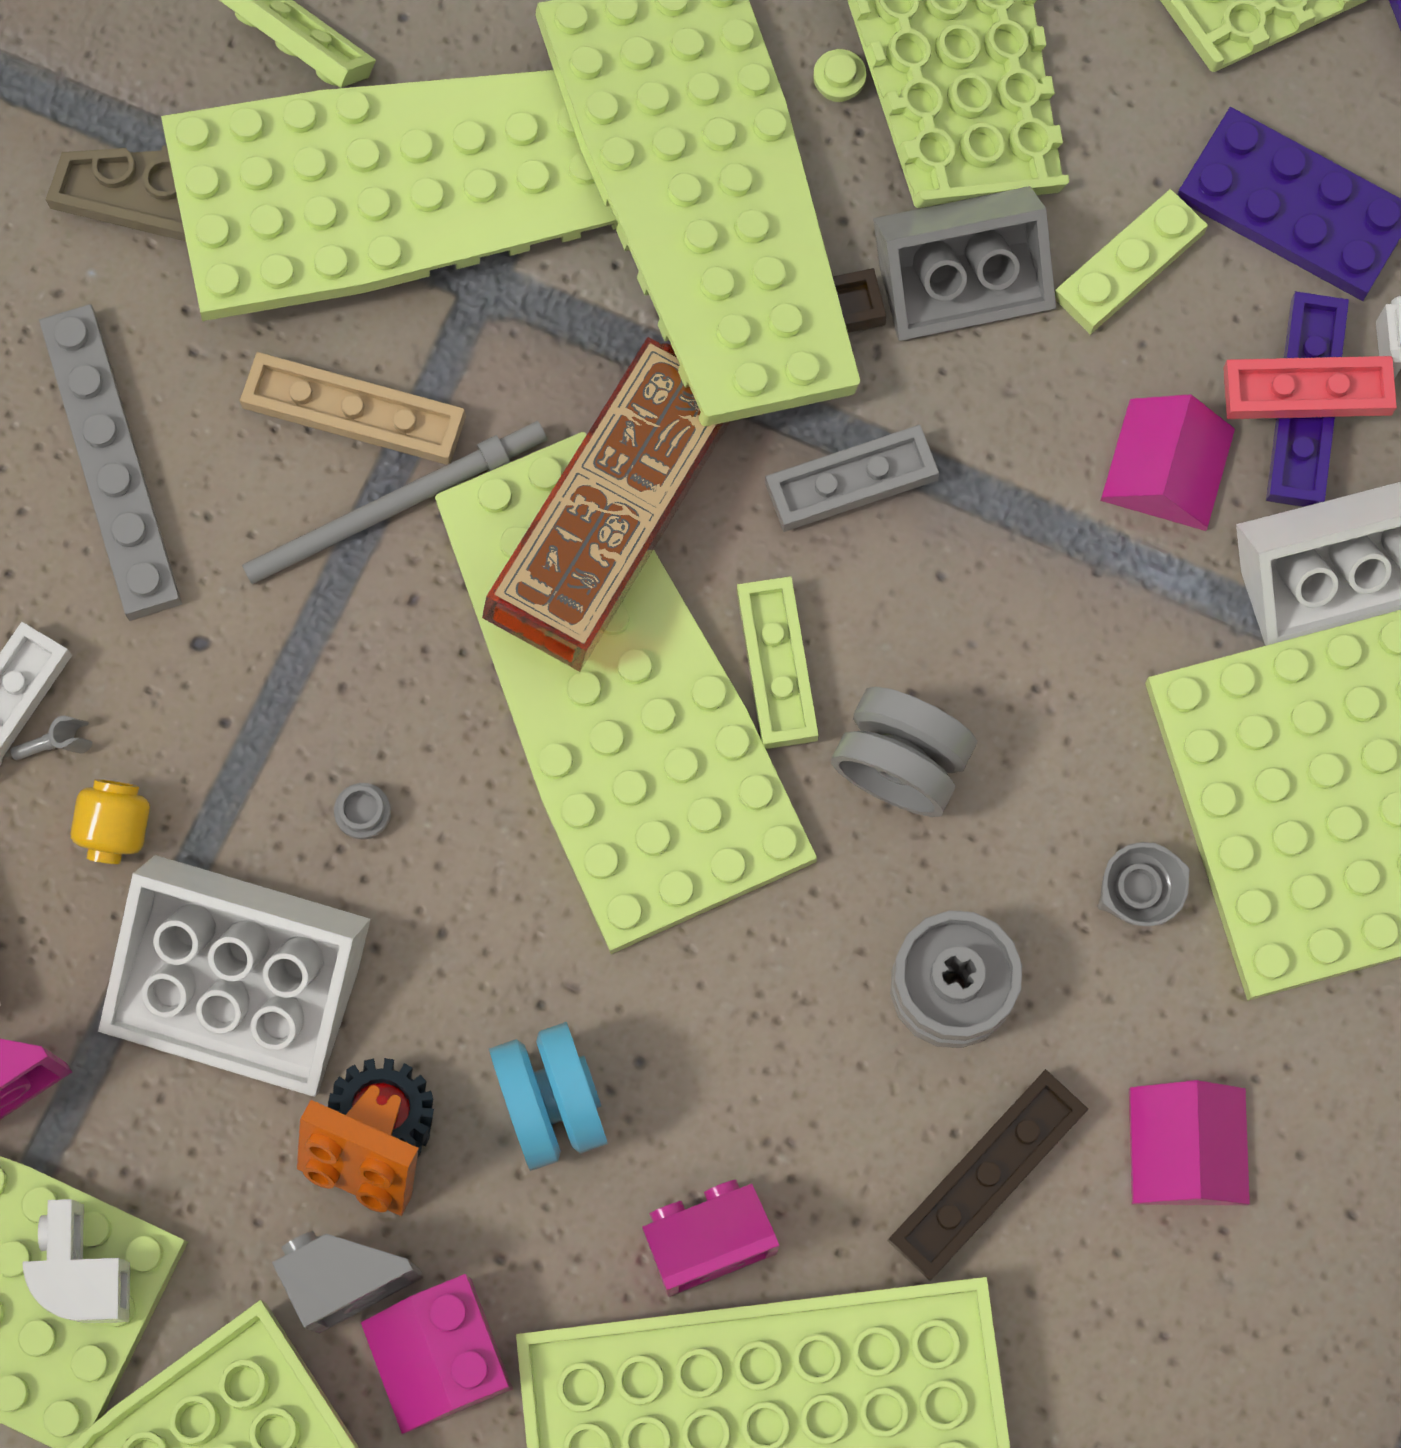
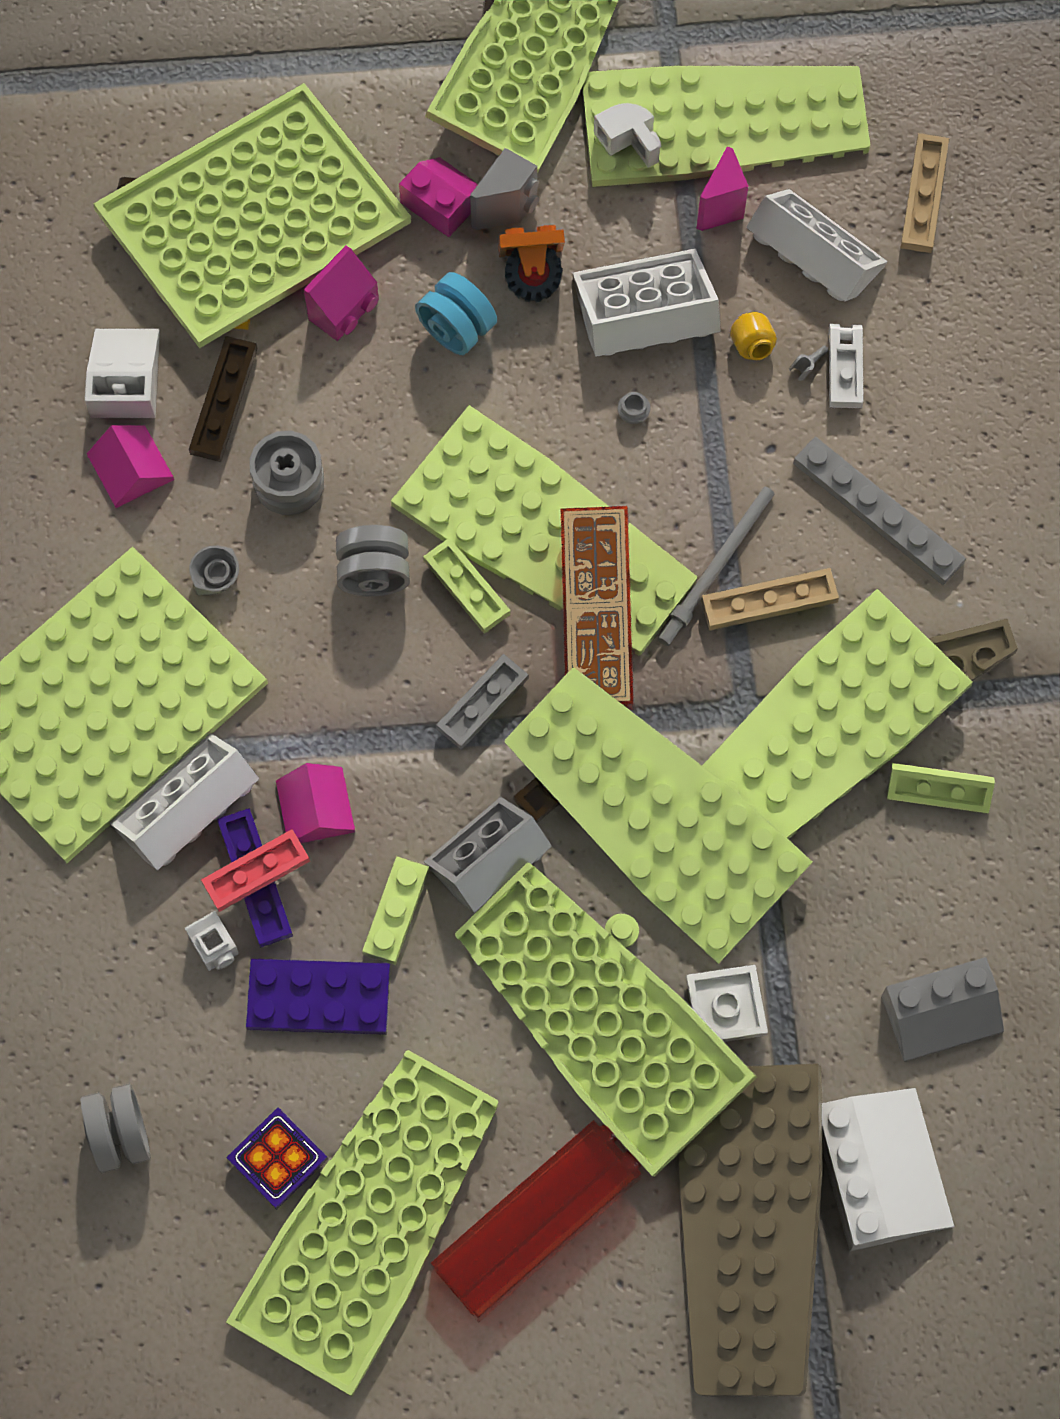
camera: 150 degrees right, 5 degrees down
none -> white slope [85,329,160,418]

